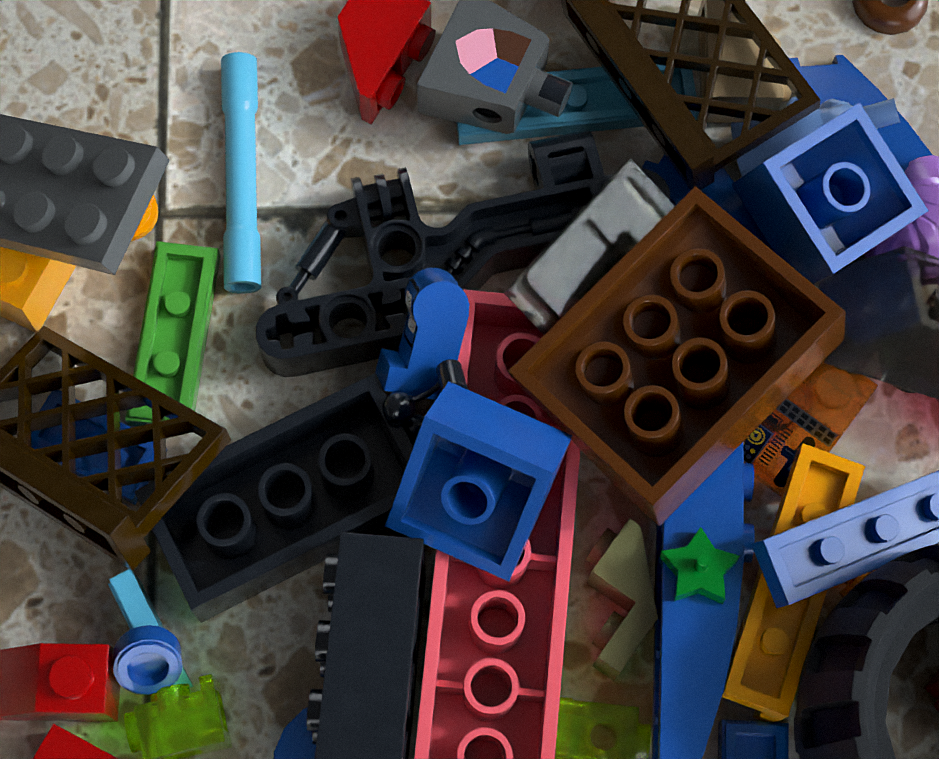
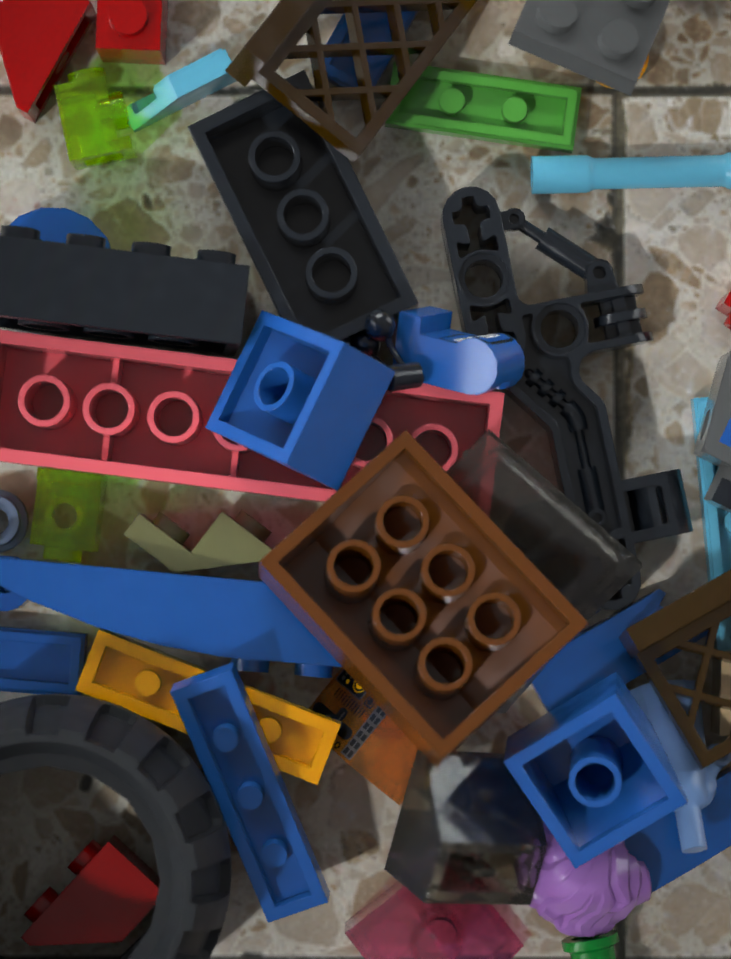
camera: 90 degrees right, 15 degrees up
blue tile [113,625,183,695] -> none
green piece [659,527,740,604] -> none

